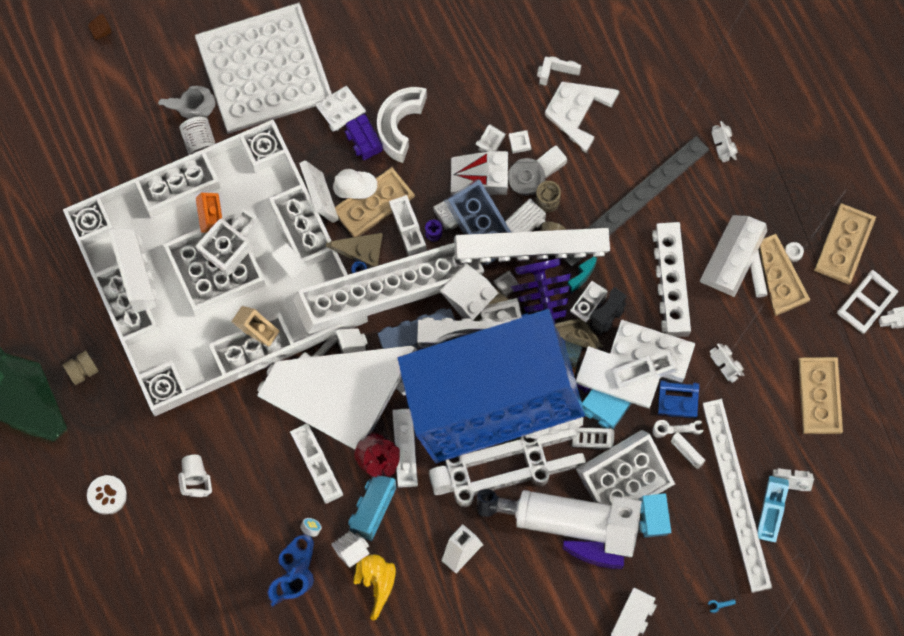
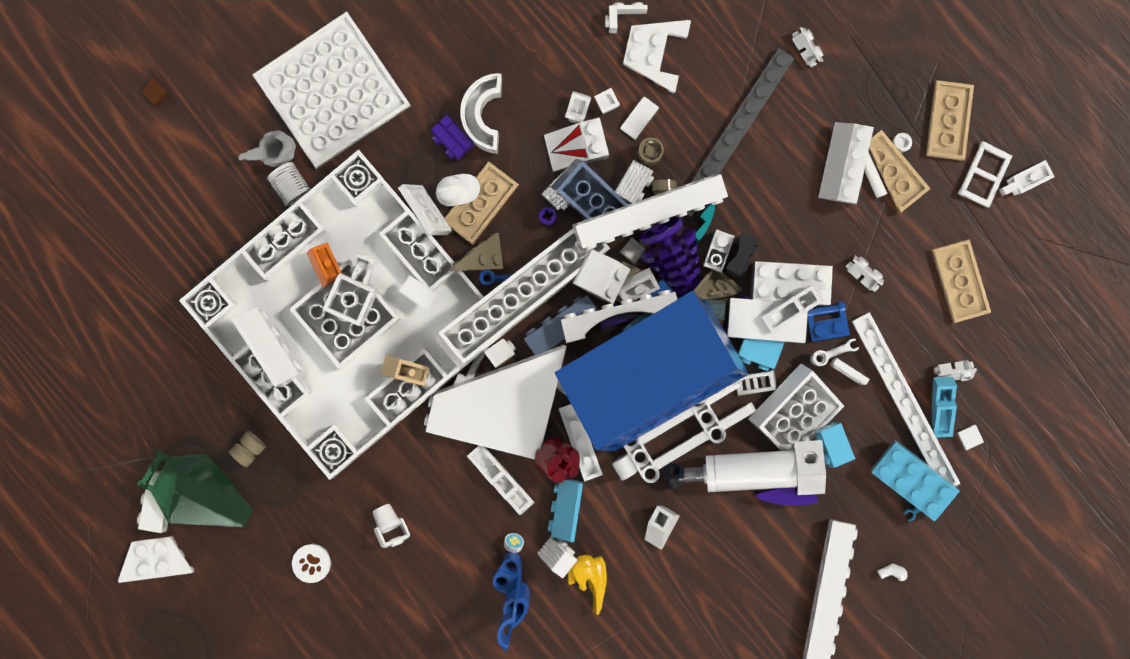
camera: 10 degrees left, 15 degrees up
white hinge [315,86,366,131] -> none
white slope [389,195,427,257] -> none
light grey tile [508,158,546,196] -> none
white brick [652,222,691,337] -> none
none -> medium azure brick [871,440,960,521]
none -> white tile [957,425,984,450]

